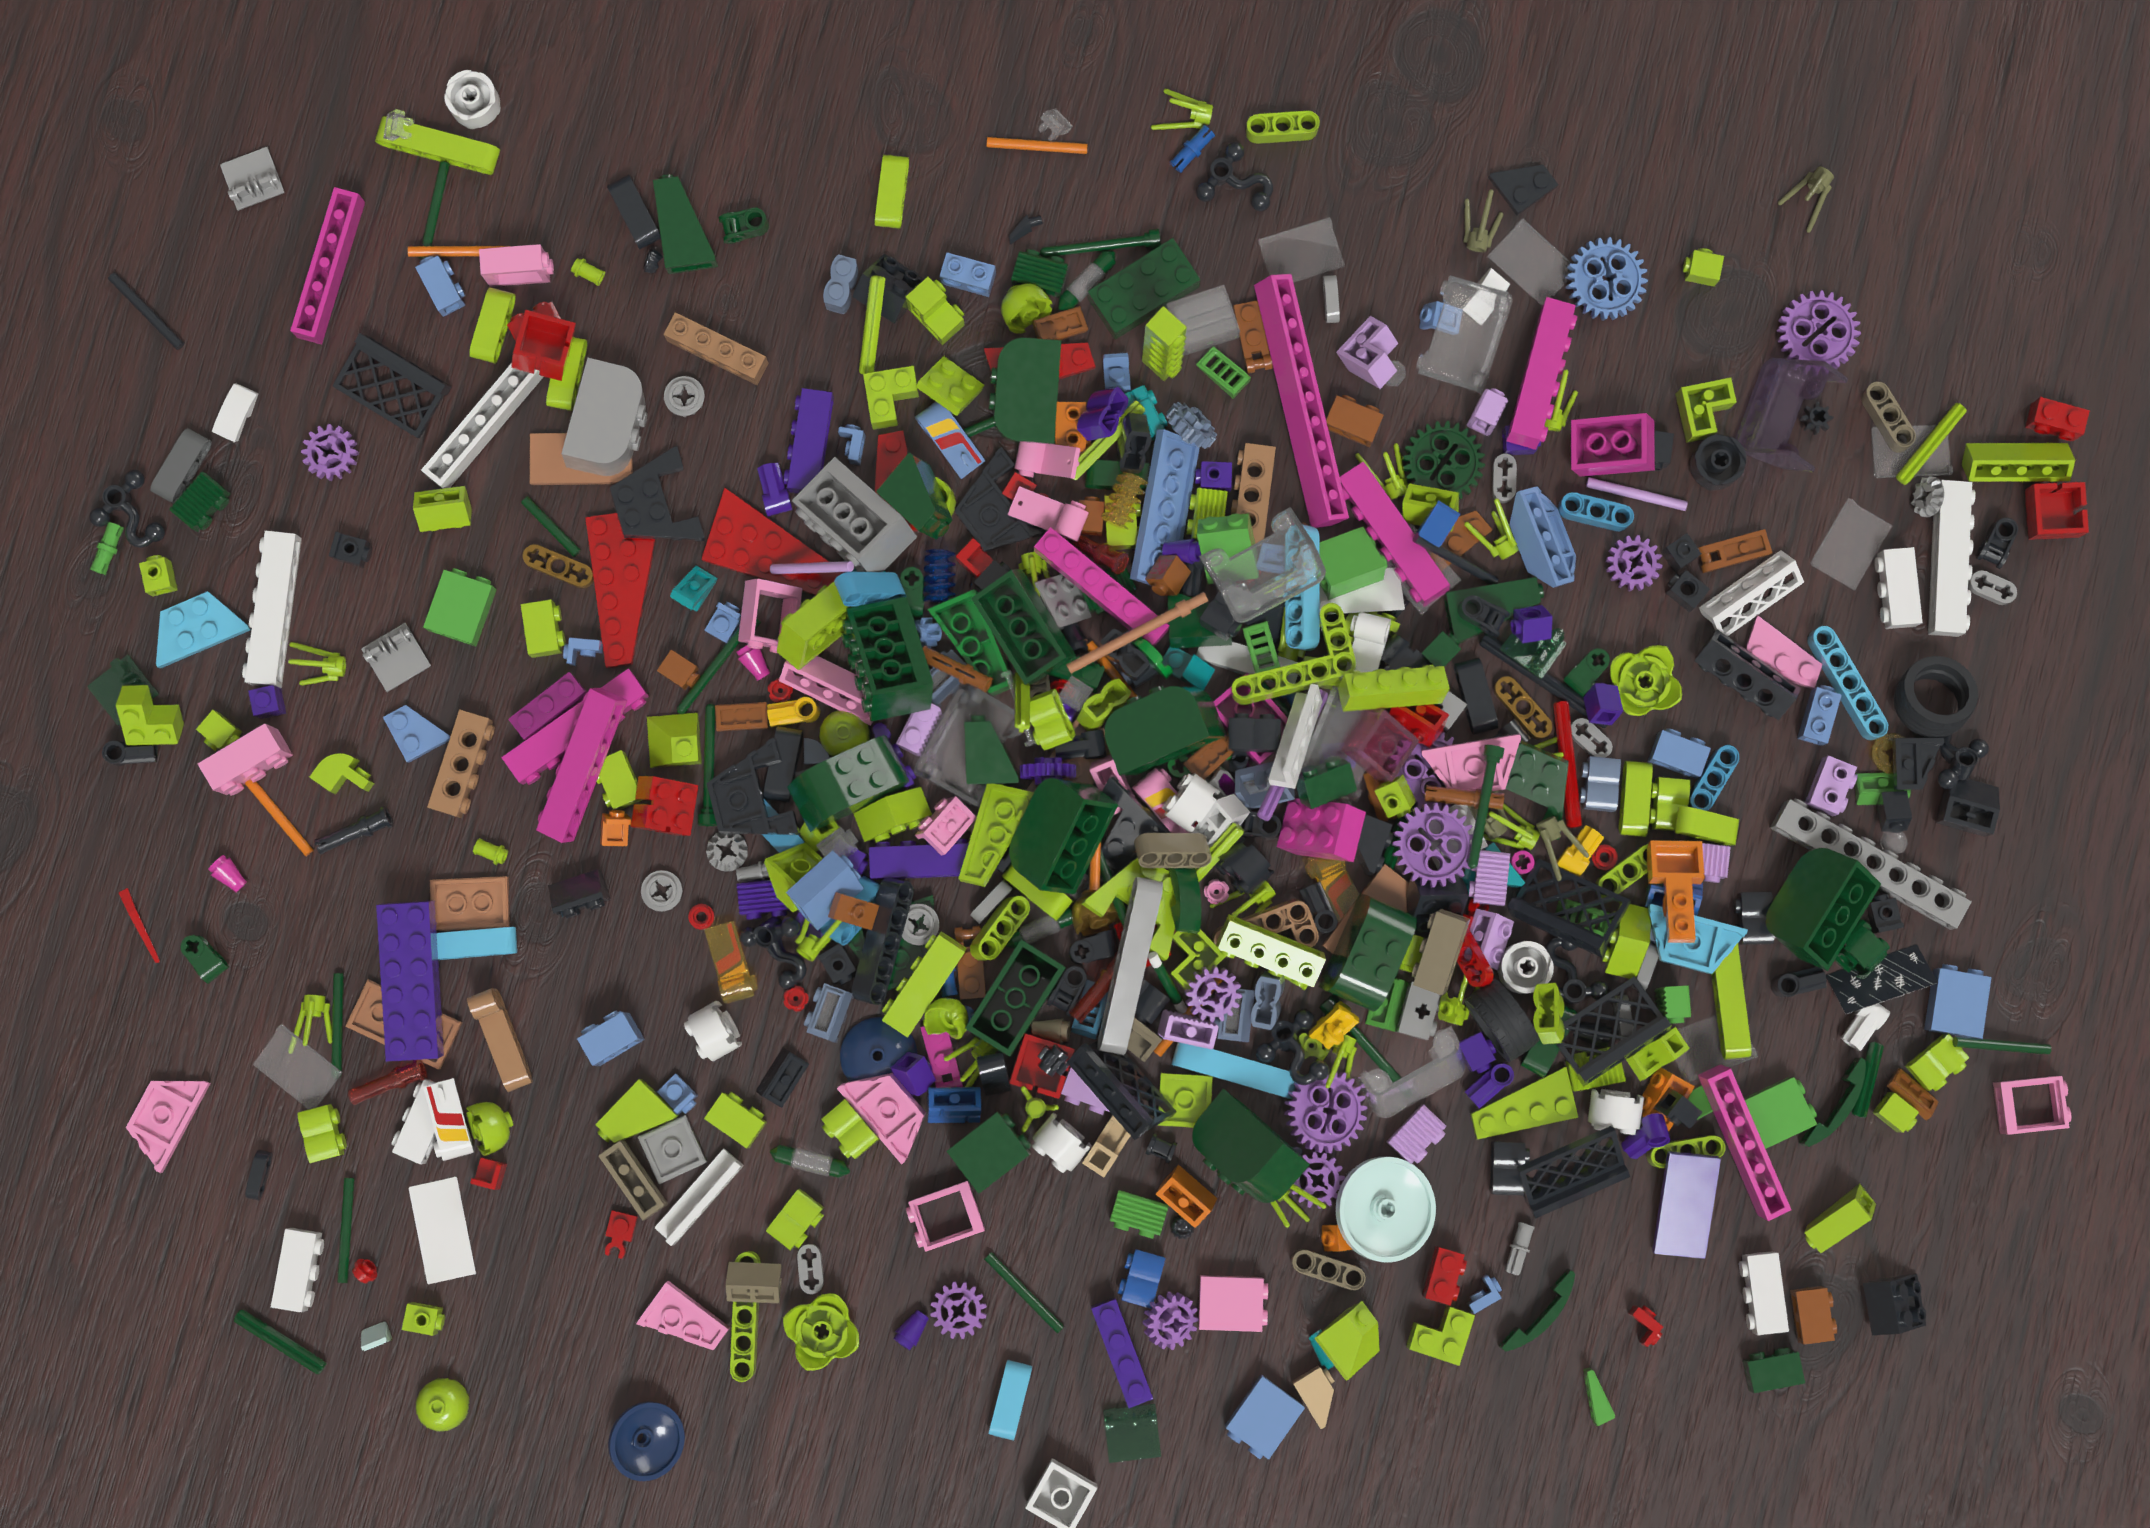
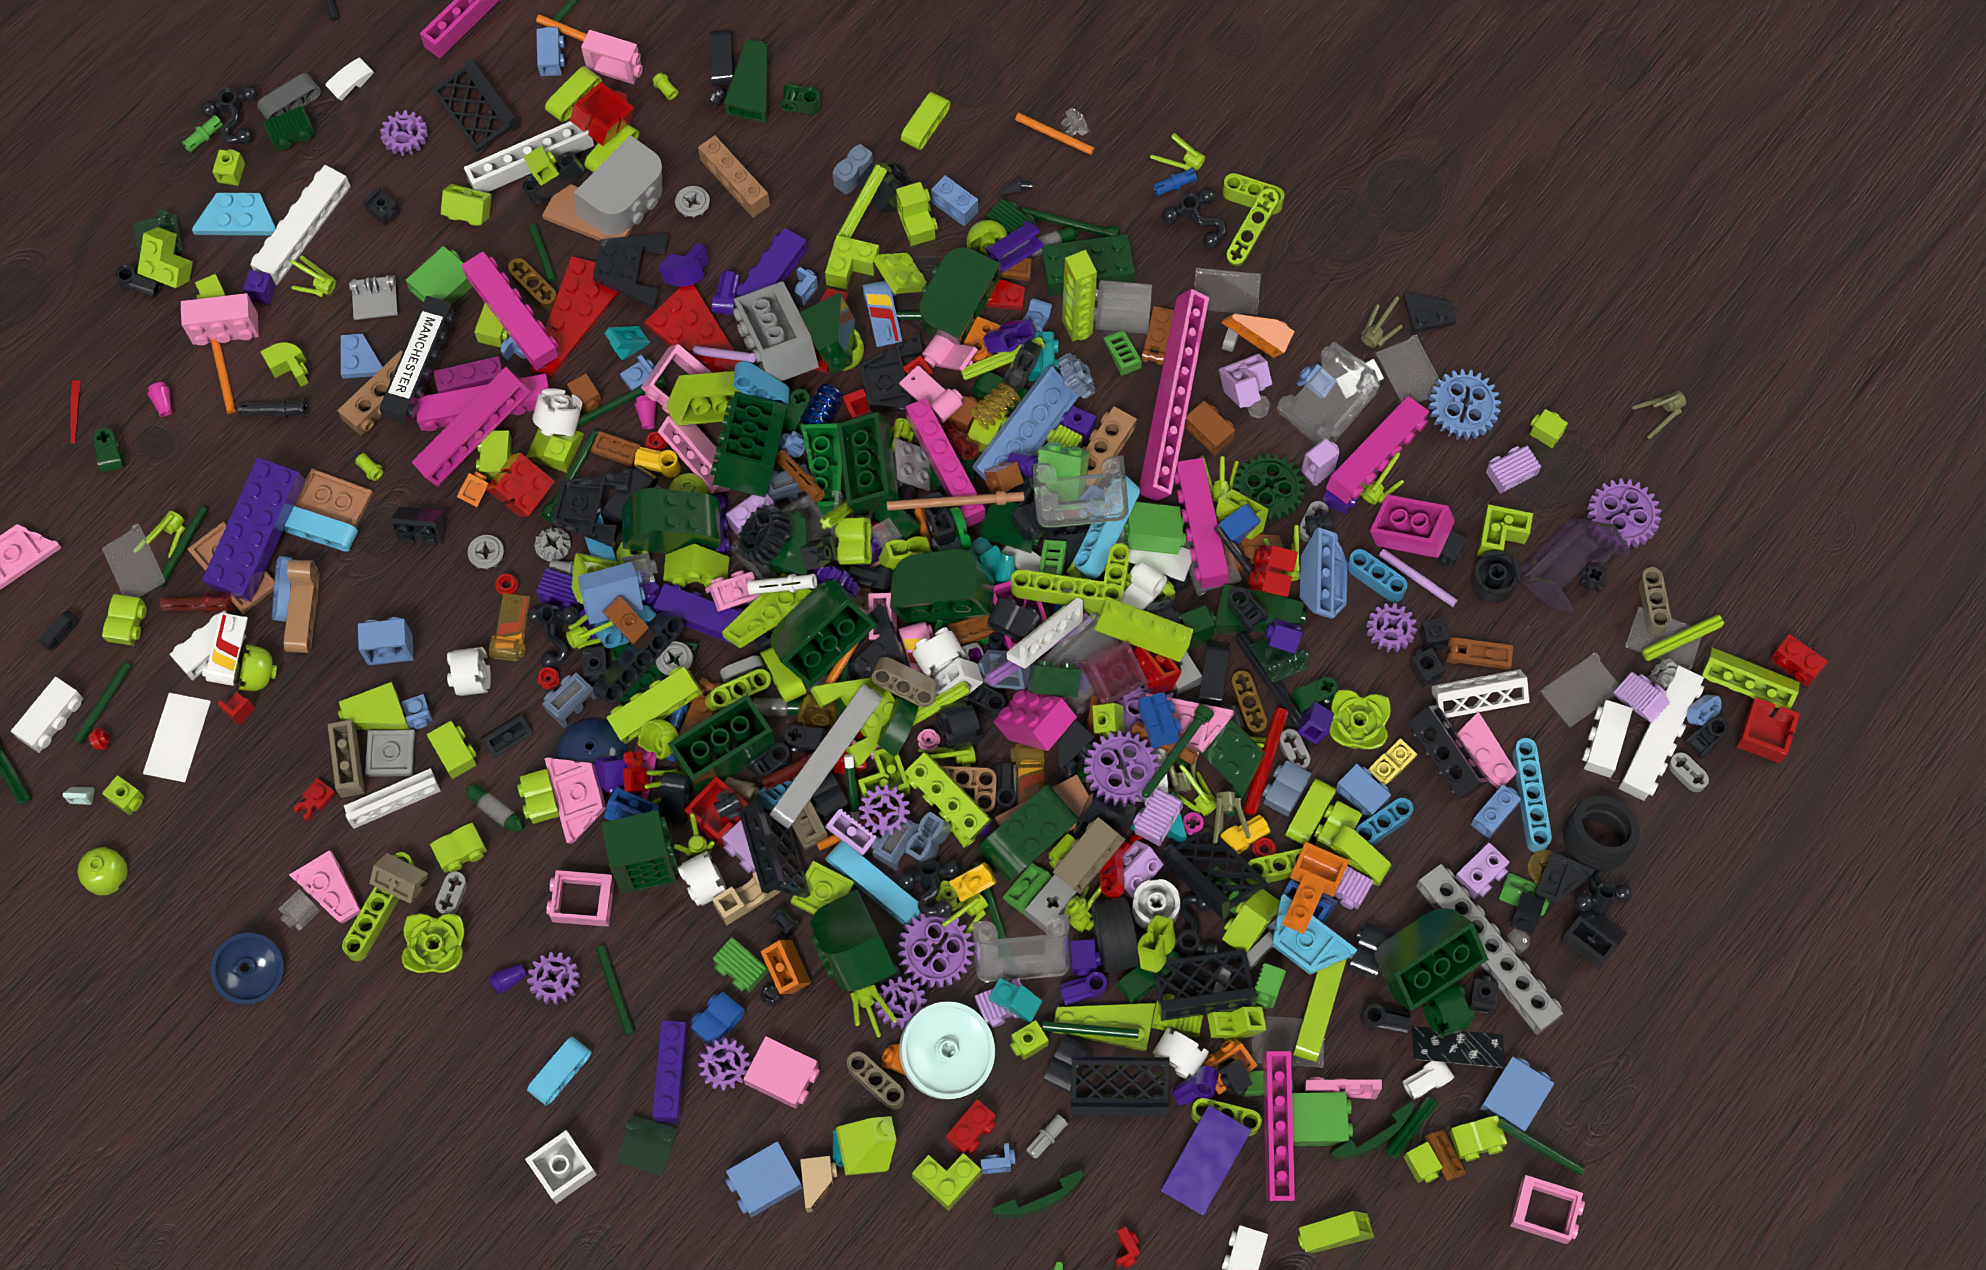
camera: 25 degrees right, 15 degrees down
none -> medium blue beam [272,556,292,622]
none -> clear brick [278,889,320,931]
none -> black brick [379,295,456,425]
none -> dark pink brick [461,252,558,371]
none -> black beam [522,152,584,204]
none -> lime brick [523,146,559,186]
none -> white brick [533,388,582,436]
none -> red plate [623,751,648,793]
none -> dark purple brick [659,243,709,287]
none -> black gear [737,504,791,566]
none -> white pin [747,574,817,595]
none -> black brick [800,537,837,570]
none -> dark purple window [985,220,1044,273]
none -> teal slope [989,978,1042,1023]
none -> teal cone [994,554,1015,585]
none -> lime brick [1010,1020,1049,1060]
none -> dark green bar [1042,1021,1139,1039]
none -> blue brick [1138,692,1181,749]
none -> slope [1222,314,1294,358]
none -> lime beam [1227,188,1279,266]
none -> red piece [1248,545,1298,597]
none -> bright pink wing [1303,1077,1382,1099]
none -> black wheel [1305,512,1333,538]
none -> light yellow slope [1368,738,1417,786]
none -> lavender brick [1486,445,1541,494]
none -> lavender brick [1613,672,1670,723]
none -> medium blue beam [1687,694,1721,726]

